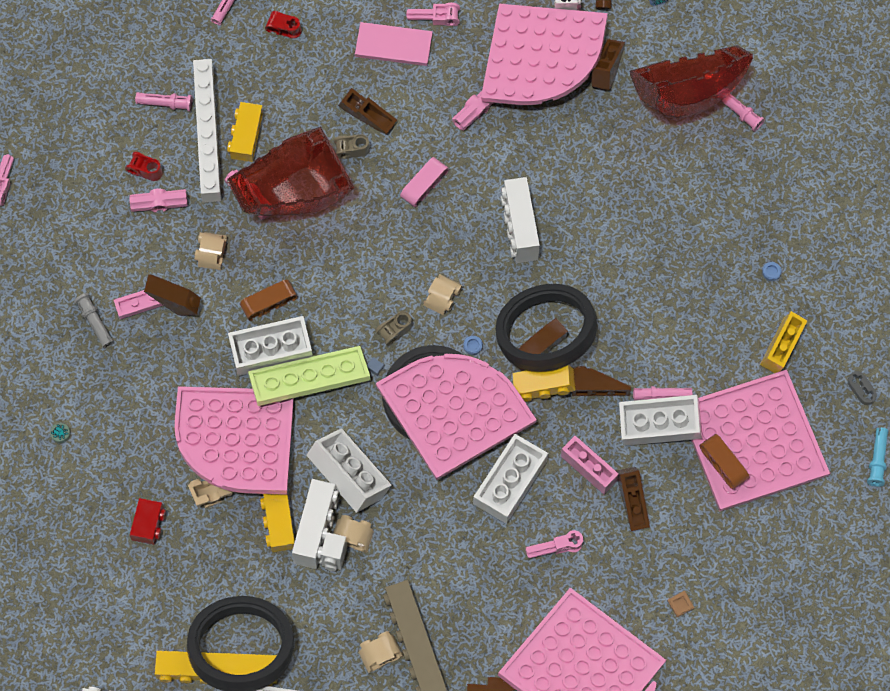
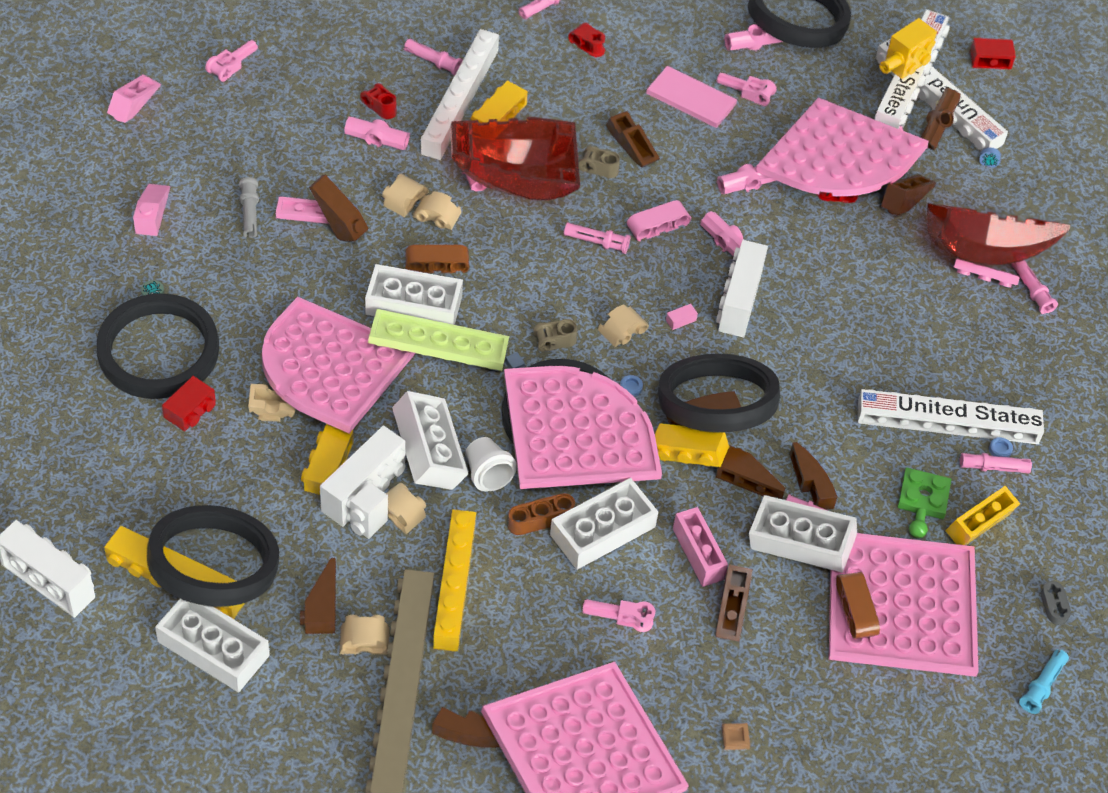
camera: 20 degrees right, 15 degrees down
none -> black tyre [97,293,219,399]
none -> bright pink slope [133,184,170,236]
none -> reddish brown slope [300,558,336,634]
none -> tan cylinder [413,191,461,230]
none -> yellow brick [433,509,476,652]
none -> white piece [465,437,517,492]
none -> dark orange beam [508,493,575,535]
none -> bright pink pin [564,222,631,254]
none -> bright pink piece [666,304,698,330]
none -> bright pink piece [700,211,744,257]
none -> reddish brown slope [789,442,838,510]
none -> white brick [858,389,1044,444]
none -> bright green plate [898,467,951,539]
none -> bright pink plate [954,258,1020,288]
none -> bright pink pin [960,453,1032,474]

